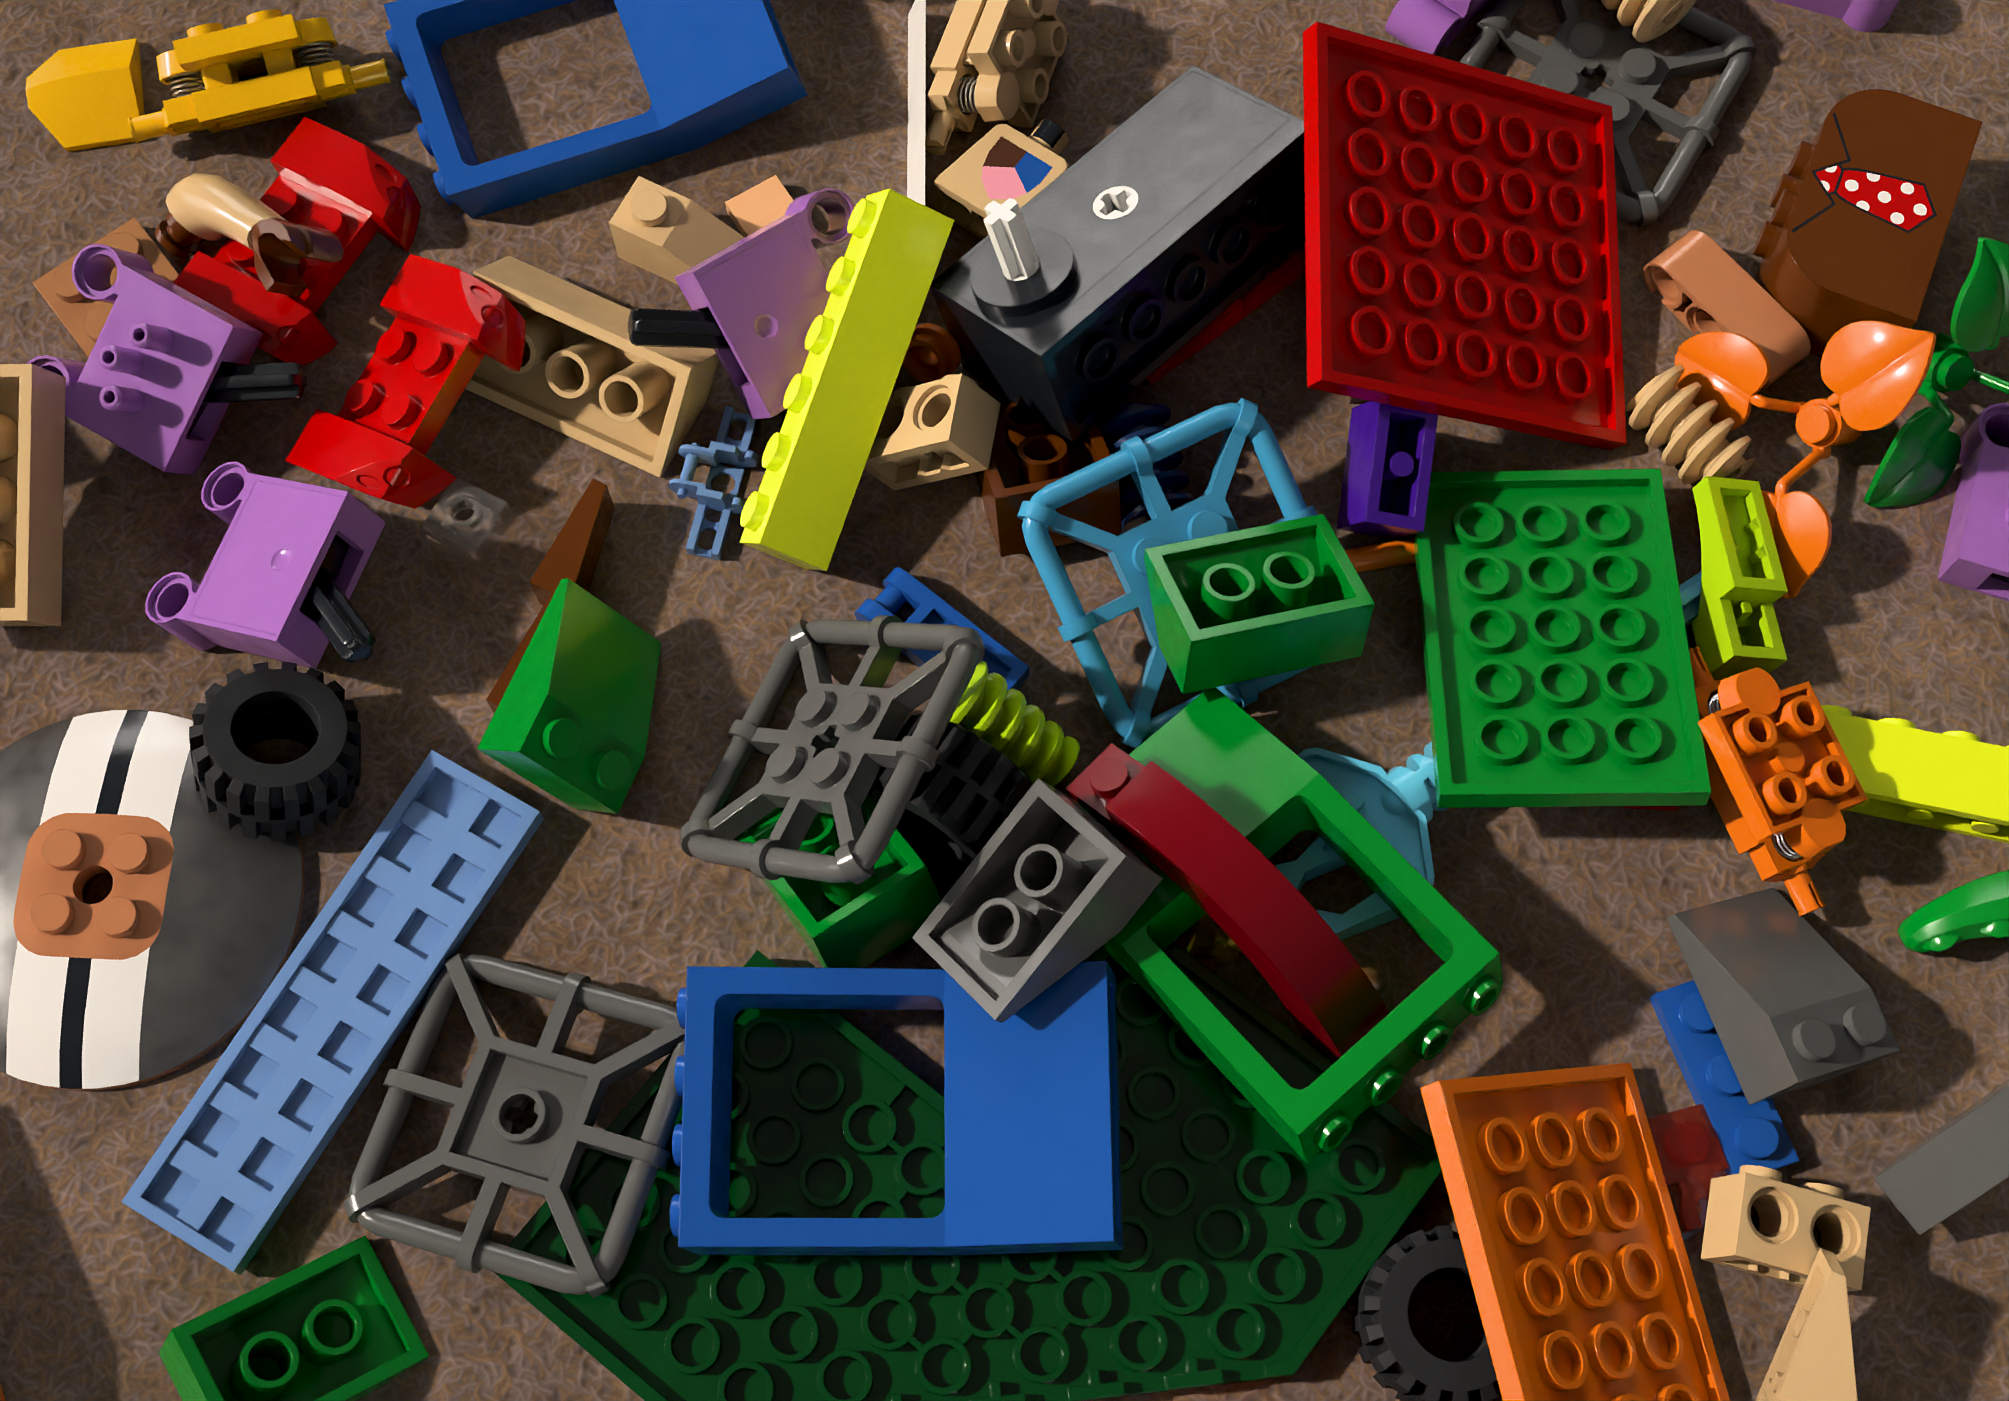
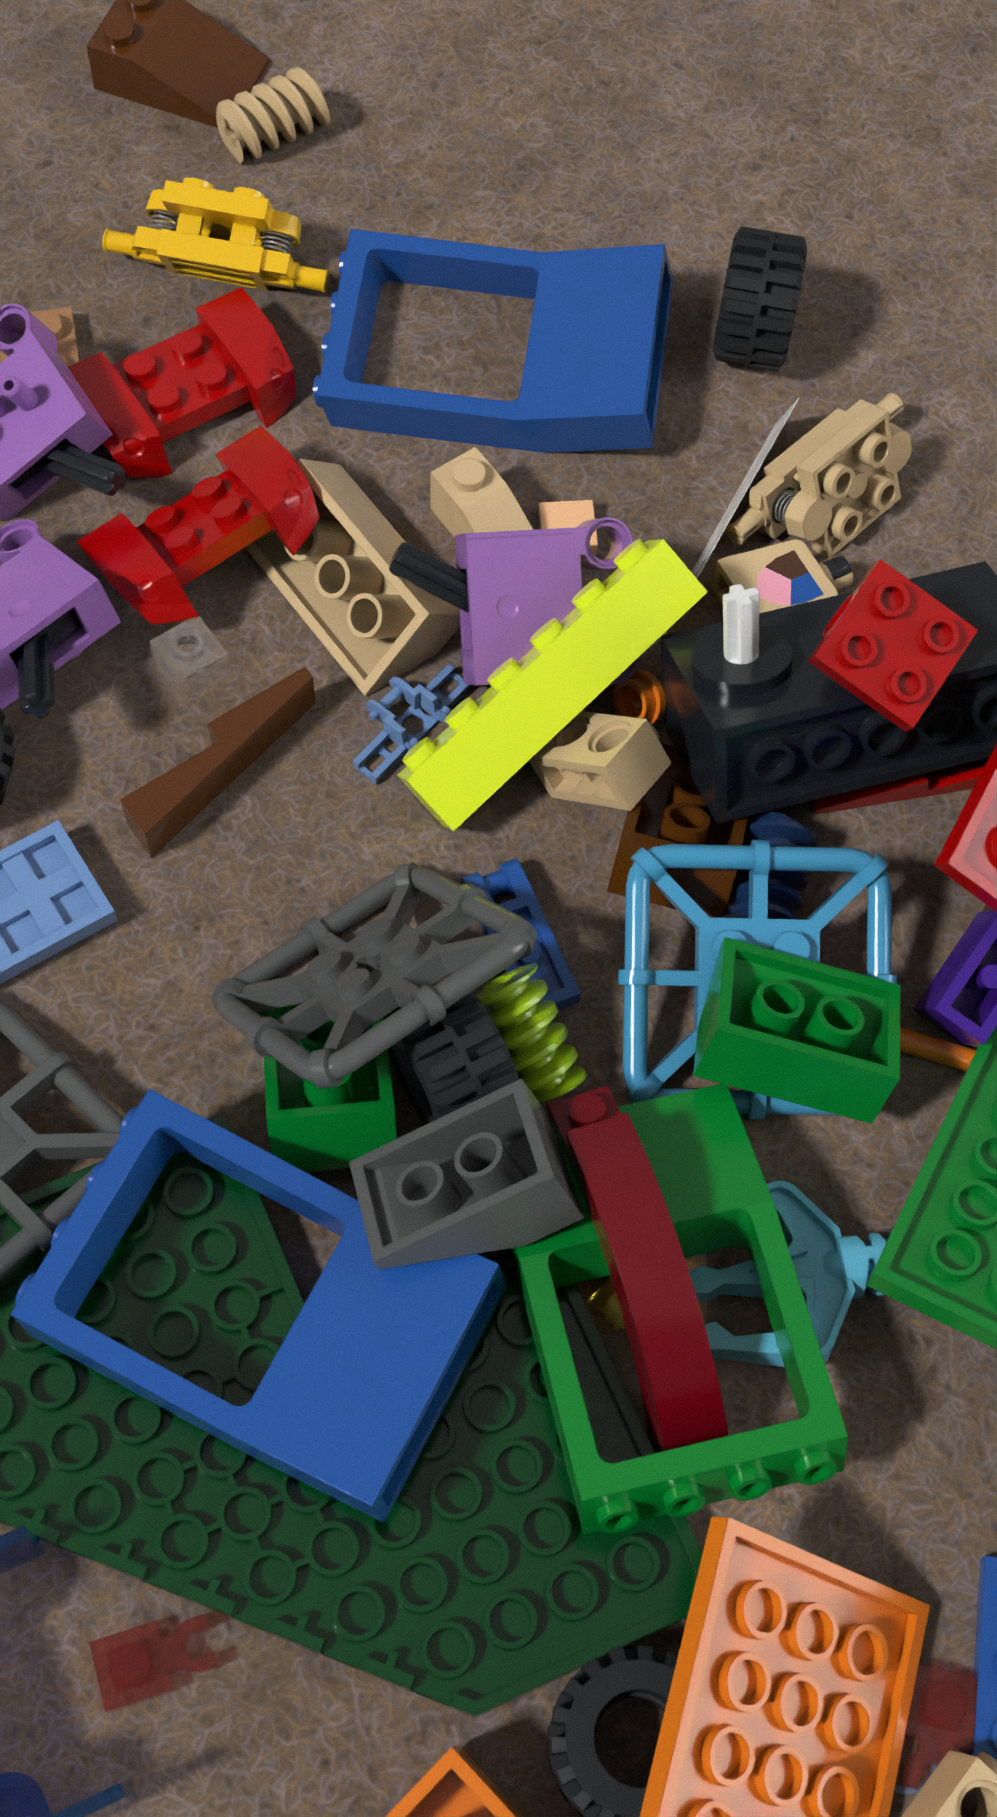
camera: 25 degrees right, 5 degrees down
yellow slope [25,38,145,152] -> none
piece [155,173,344,297] -> none
green slope [477,578,661,814] -> none
none -> red plate [808,559,978,732]

